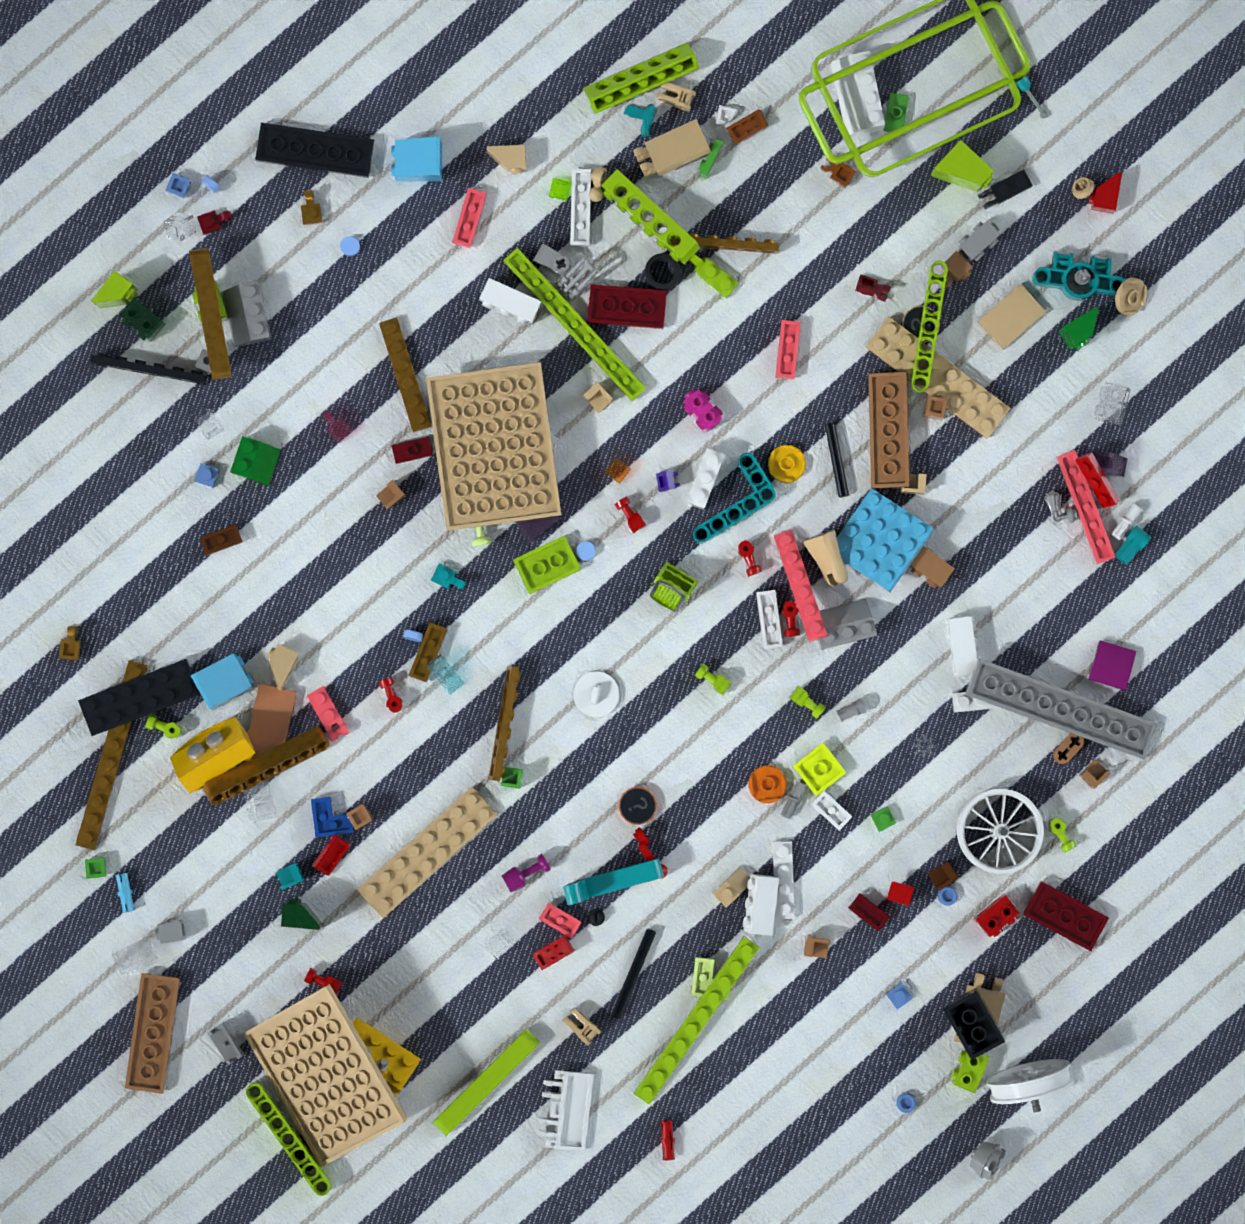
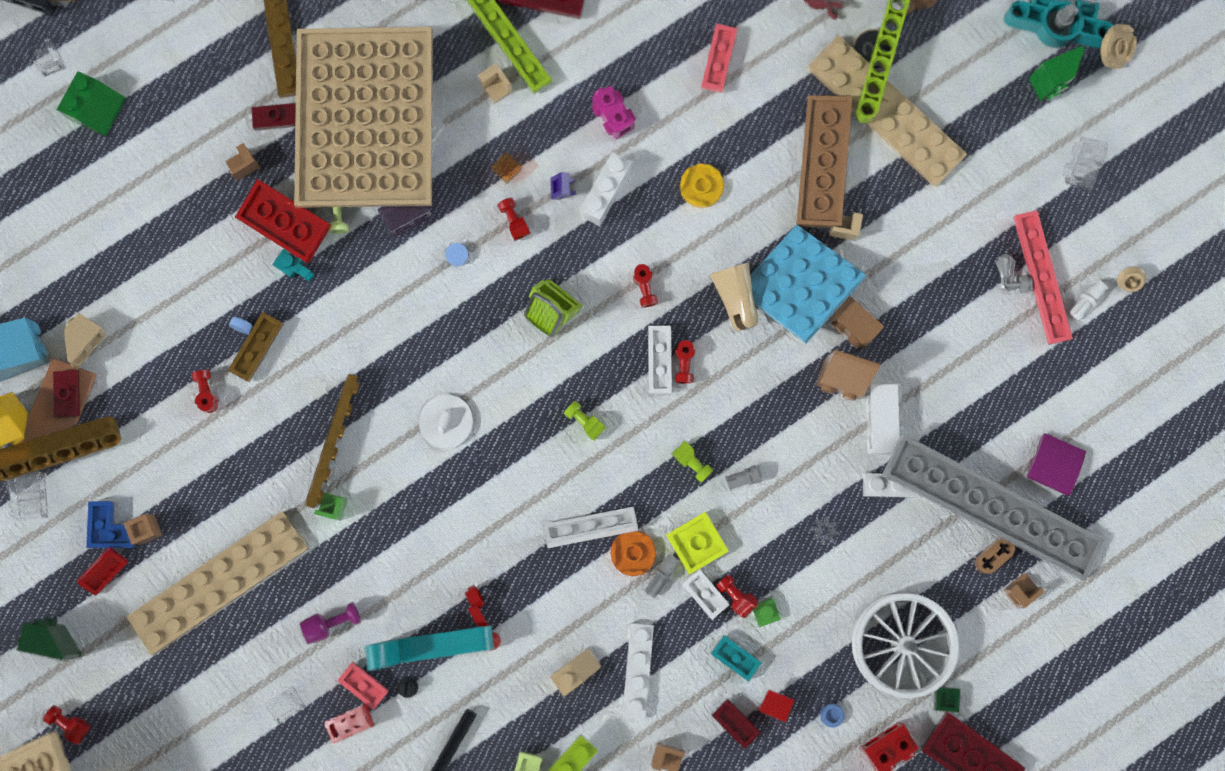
camera: 10 degrees right, 5 degrees down
medium blue plate [195,463,219,488] -> none
reddish brown plate [200,524,243,556] -> none
teal panel [276,863,305,890] -> none
coral plate [307,686,350,742] -> none
clear pink plate [322,410,353,444] -> none
clear light blue plate [426,653,465,695] -> none
lime plate [513,535,581,595] -> none
black tile [619,787,657,825] -> none
teal beam [693,453,776,544] -> none
white brick [743,874,779,936] -> none
coral plate [774,530,828,642] -> none
light grey slope [817,599,877,650] -> none
black axle [825,422,849,498] -> none
medium nougat panel [923,396,948,420] -> none
reddish brown panel [928,861,958,891] -> none
tan tile [978,284,1046,350] -> none
lime leg [1048,818,1077,853] -> none
red plate [1075,453,1120,508] -> none
clear purple slope [1083,451,1128,477] -> none
teal piece [1115,525,1151,565] -> none
none -> dark red plate [53,370,80,418]
none -> red plate [235,179,332,263]
none -> white plate [543,507,638,548]
none -> teal plate [710,635,762,682]
none -> red leg [716,574,759,618]
none -> medium nougat slope [816,350,880,401]
none -> dark green plate [933,687,960,713]
none -> tan hat [1117,267,1146,292]

